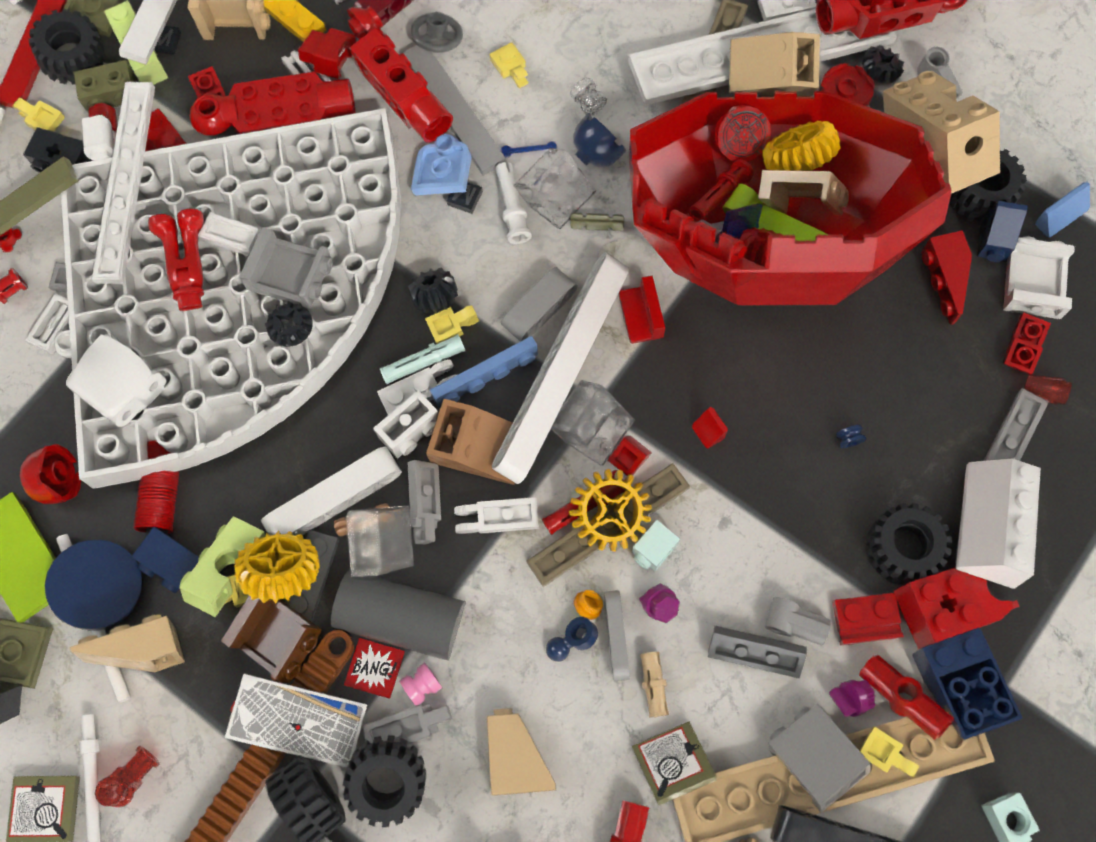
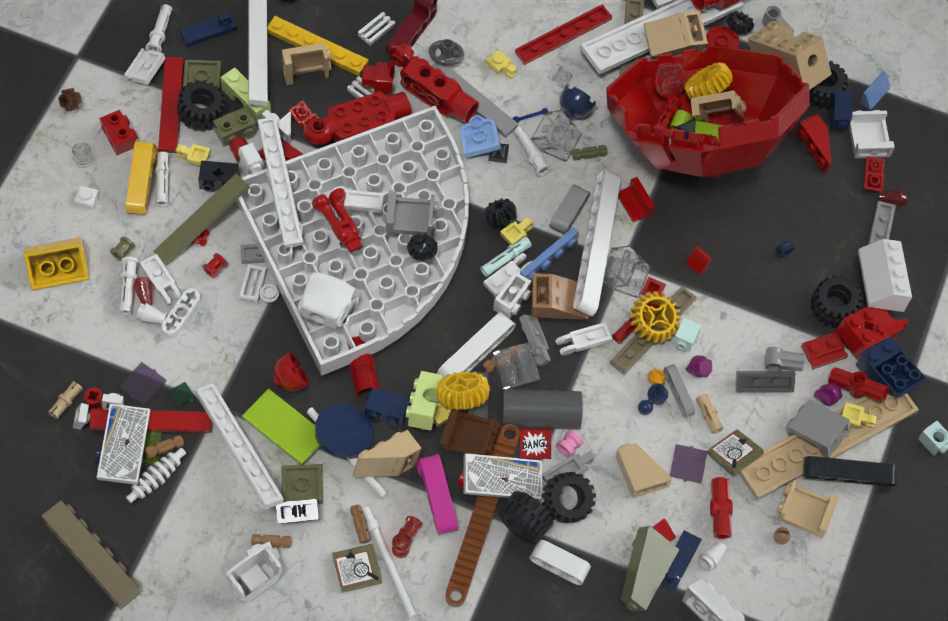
camera: 25 degrees left, 10 degrees down
none -> white slope [262,110,291,144]
none -> medium nougat axle [350,505,370,544]
none -> dark pink beam [416,454,458,535]
none -> red tile [515,4,612,65]
none -> clear purple piece [670,444,708,484]

